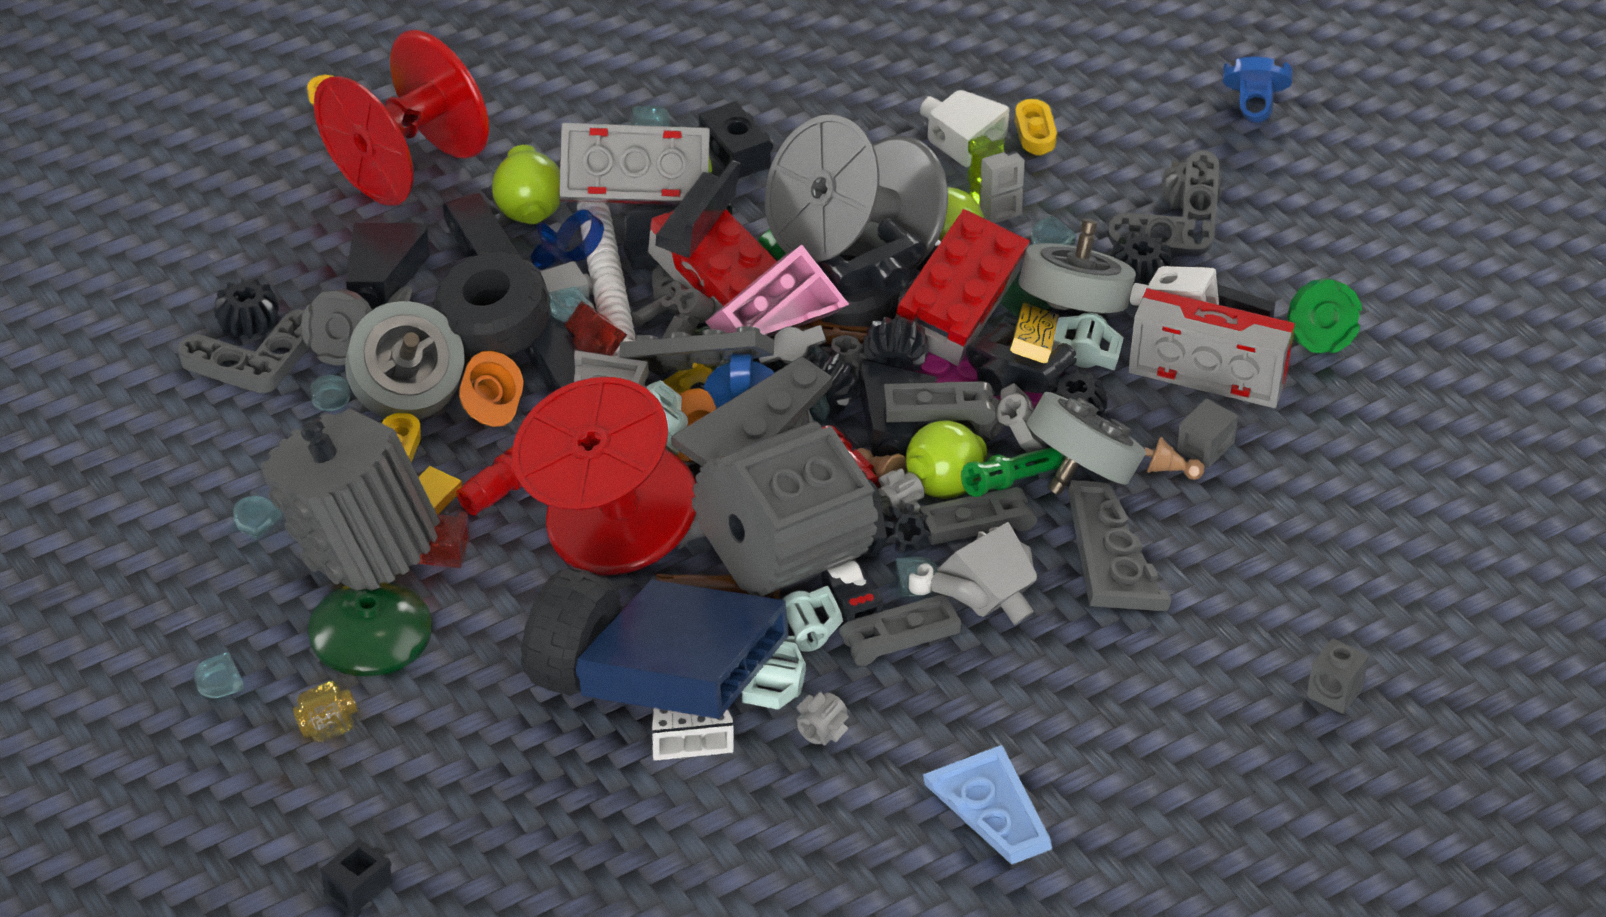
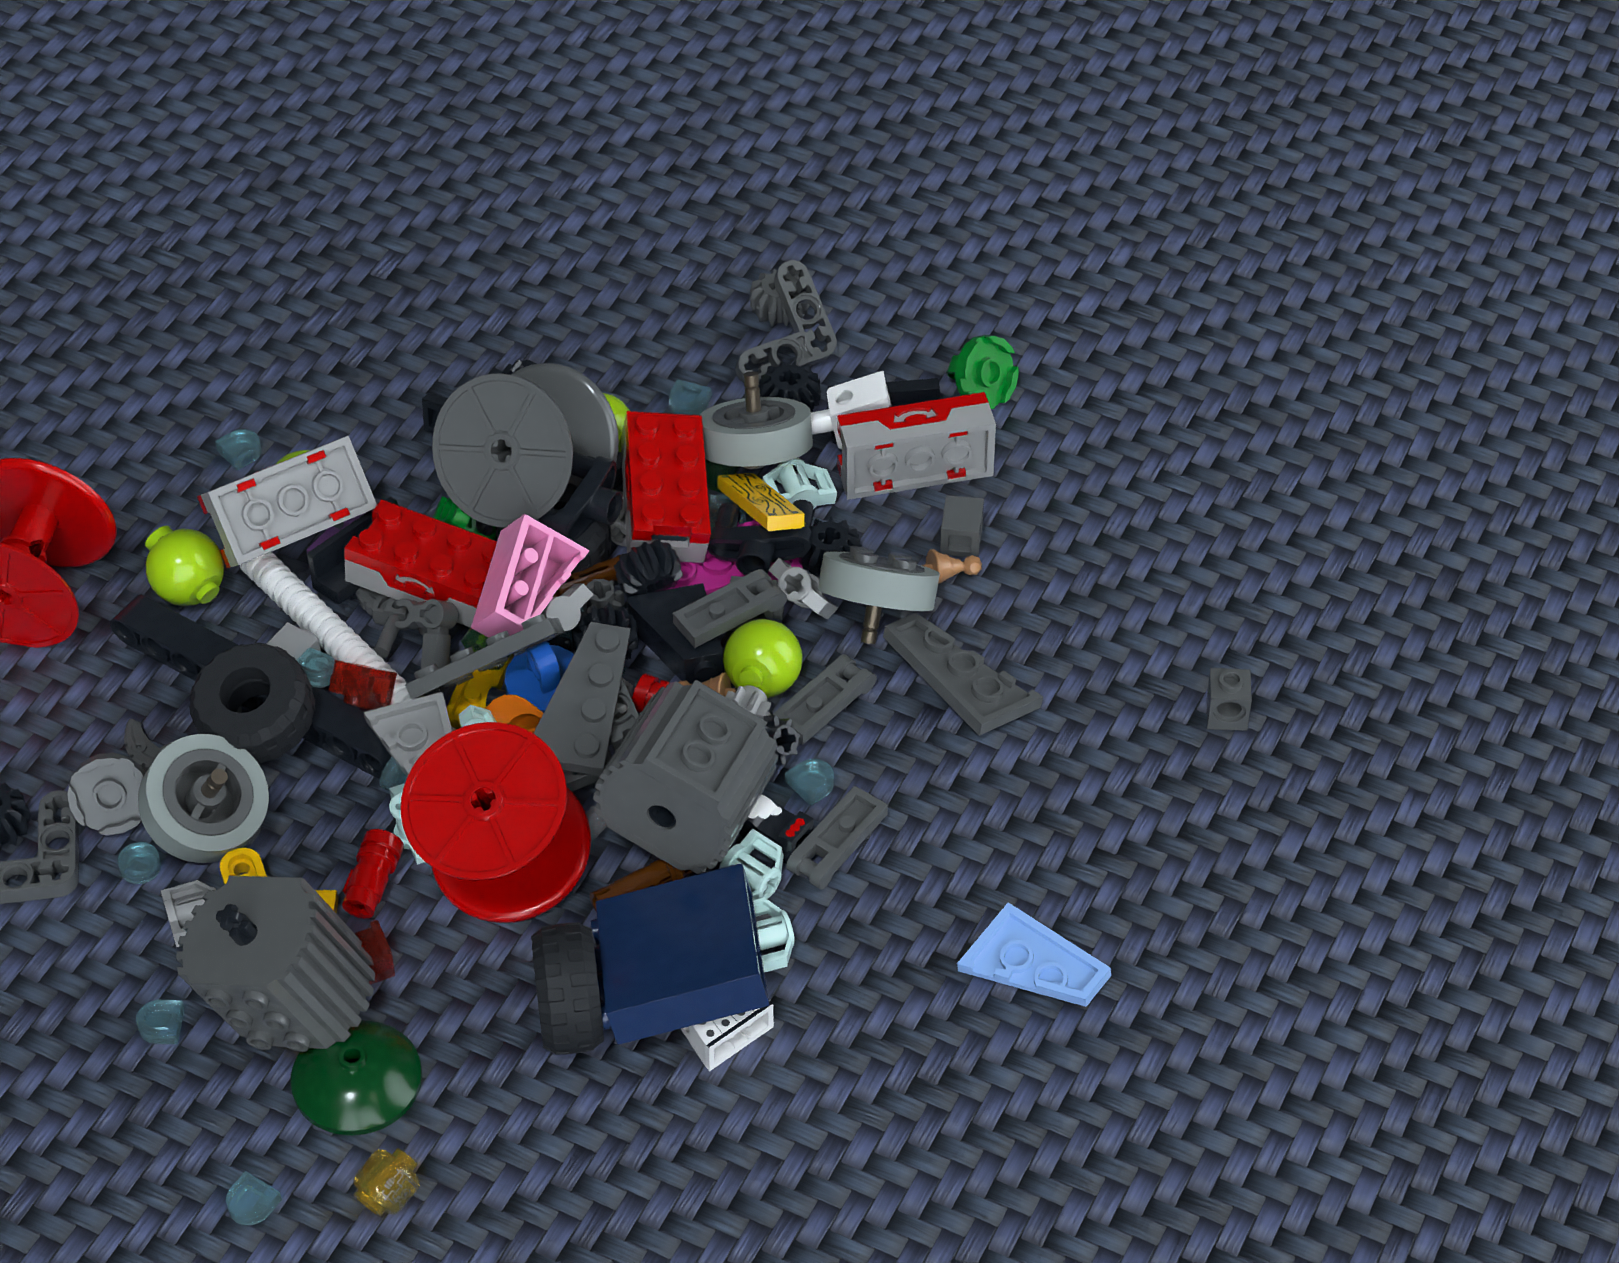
camera: 30 degrees left, 5 degrees up
black slope [346,223,430,310] -> none
orange piece [459,351,524,427] -> none
clear blue piece [530,209,604,270] -> none
black panel [655,160,740,258] -> none
black brick [699,101,773,179] -> none
light grey gear [796,692,849,745] -> none
light grey torso [908,522,1037,626] -> none
white torso [920,90,1009,167] -> none
green pin [961,446,1065,497] -> none
light grey hips [967,135,1024,223] -> none
yellow plate [1015,99,1057,155] -> none
blue tile [1222,57,1293,123] -> none

